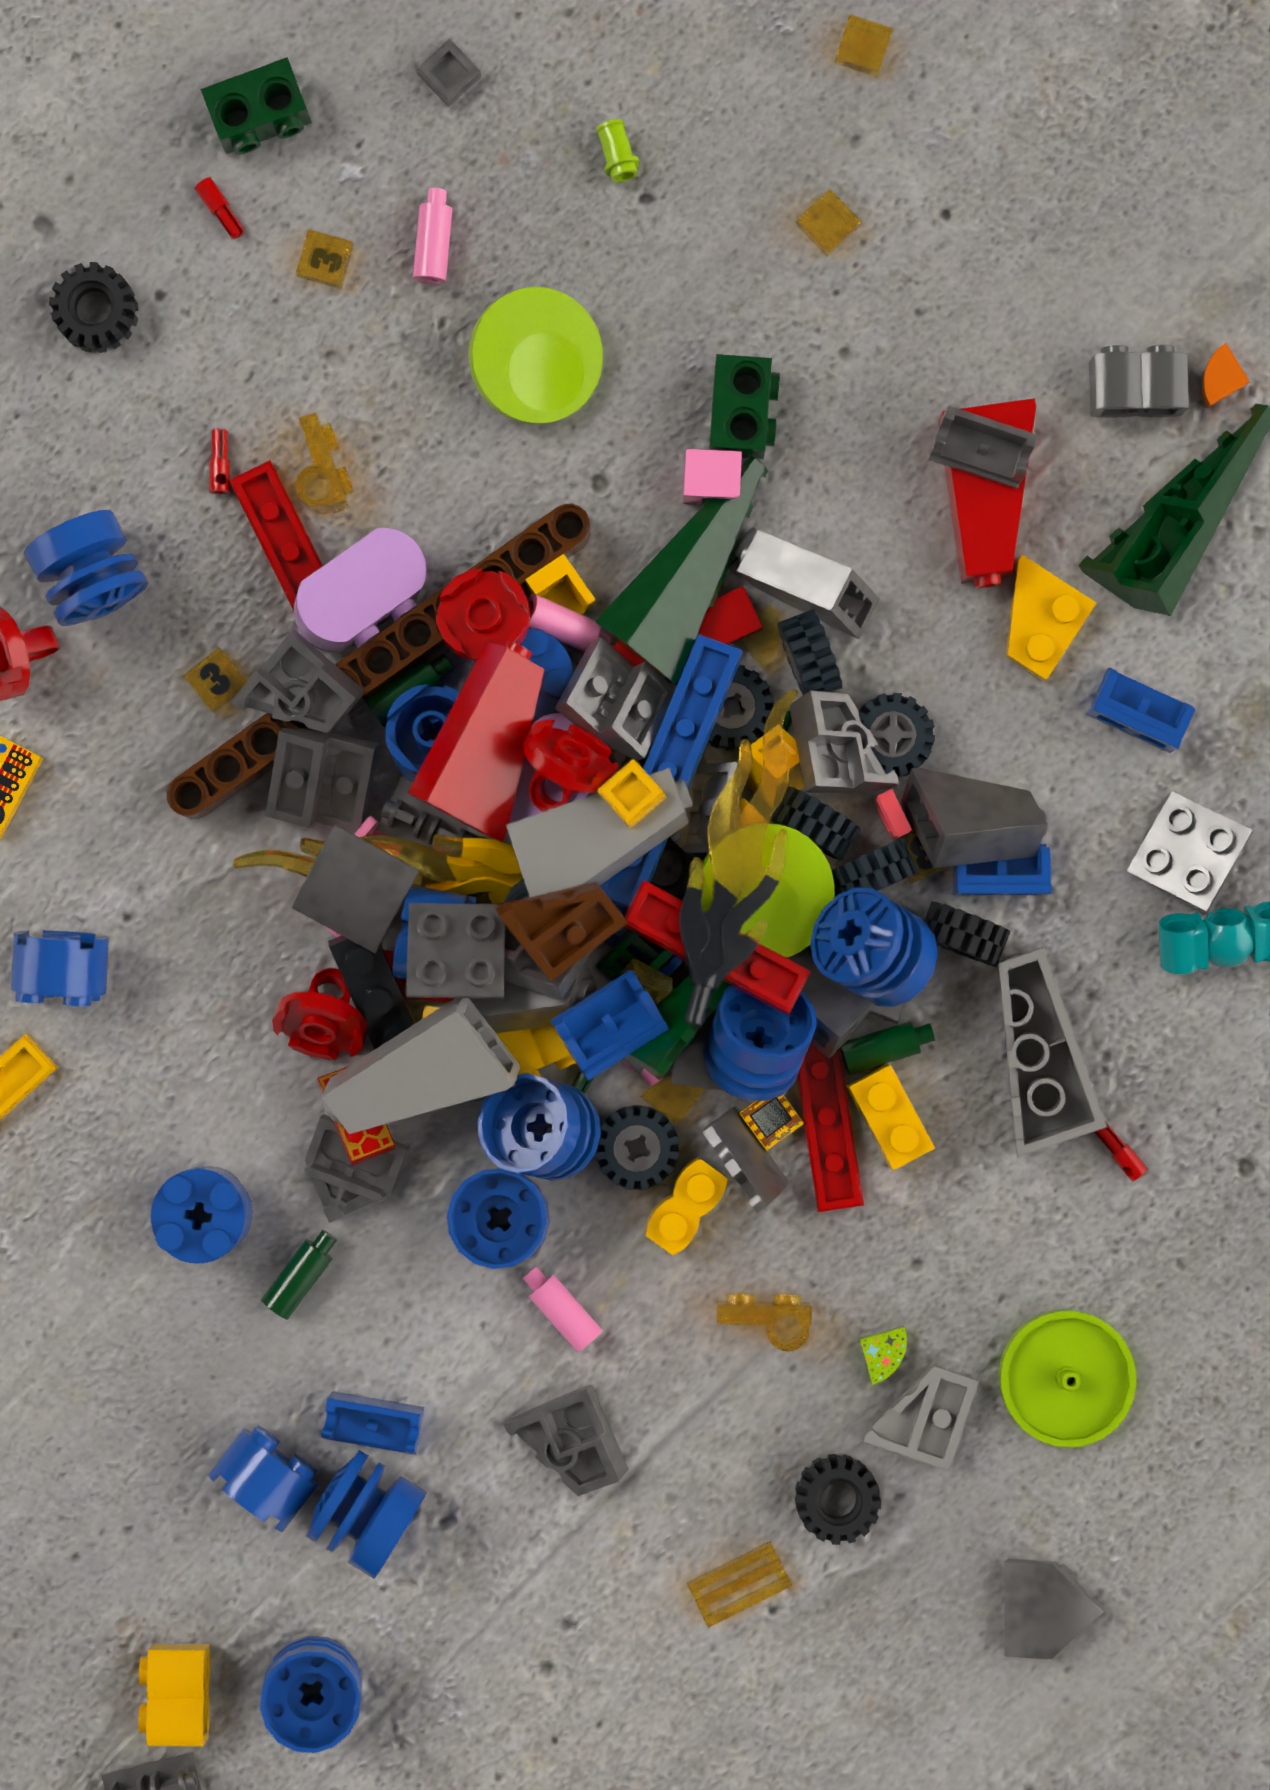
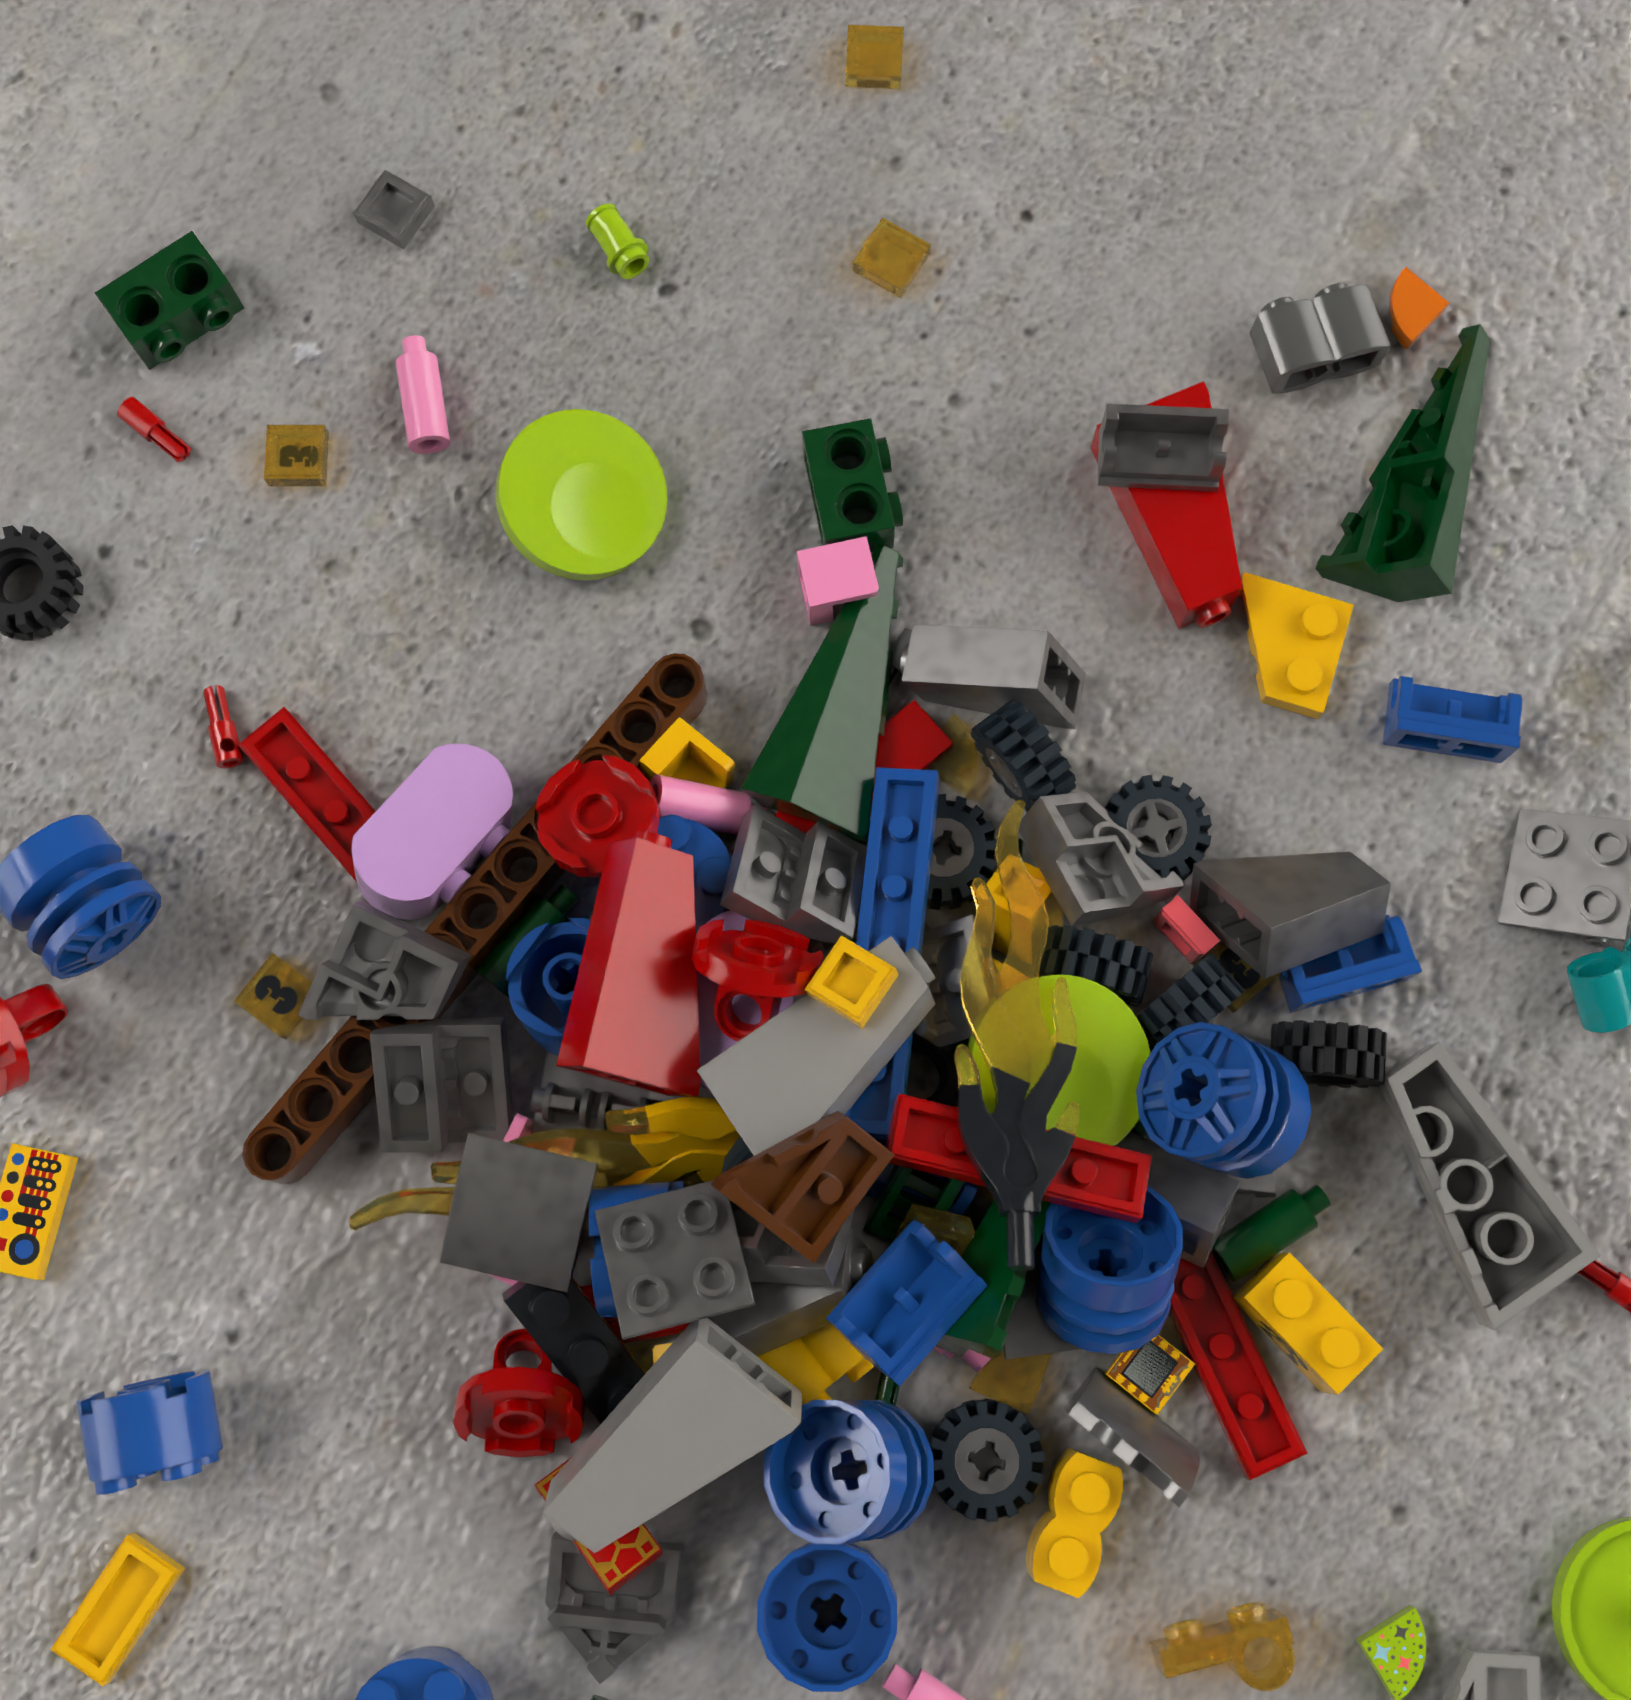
camera: 15 degrees left, 10 degrees down
clear yellow plate [295,412,354,514] -> none

